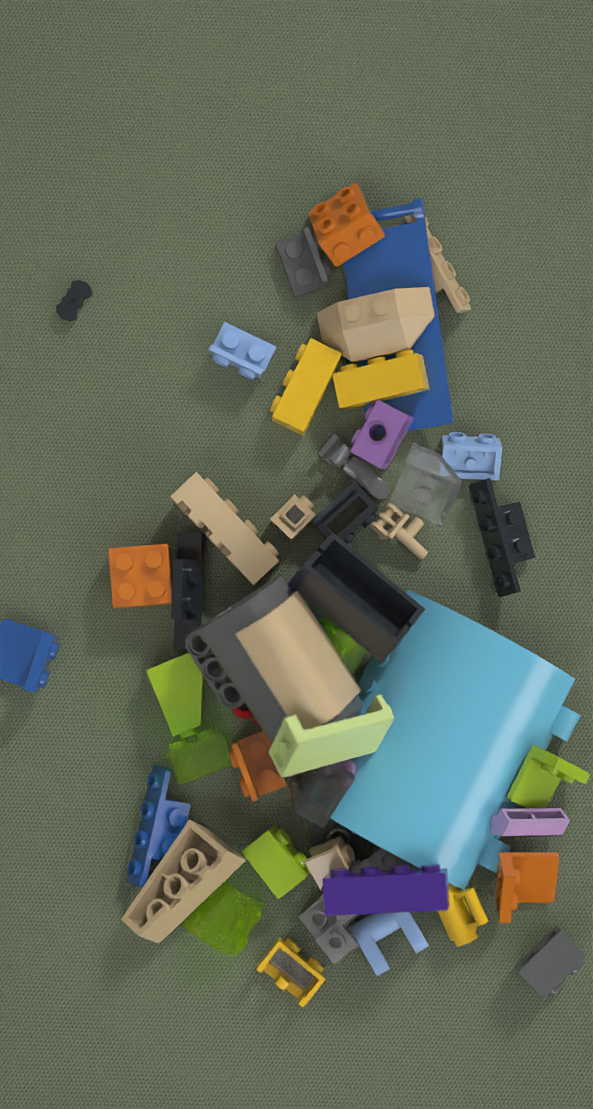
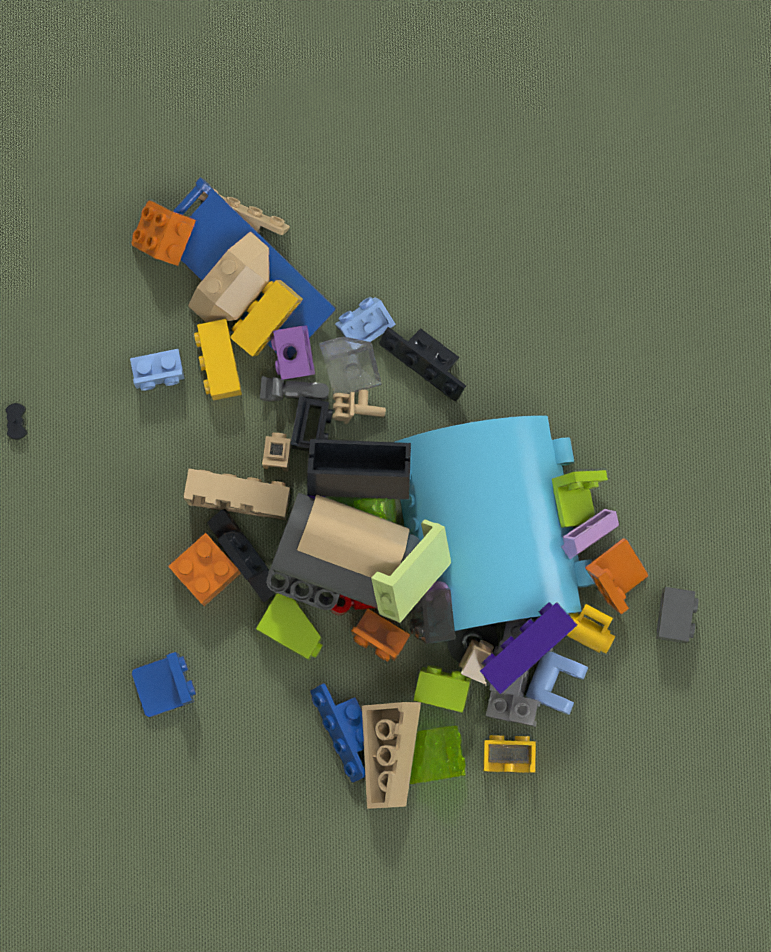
camera: 30 degrees left, 5 degrees down
clear neon green bracket [164,727,232,785] -> none
dark grey bracket [276,227,331,299] -> none

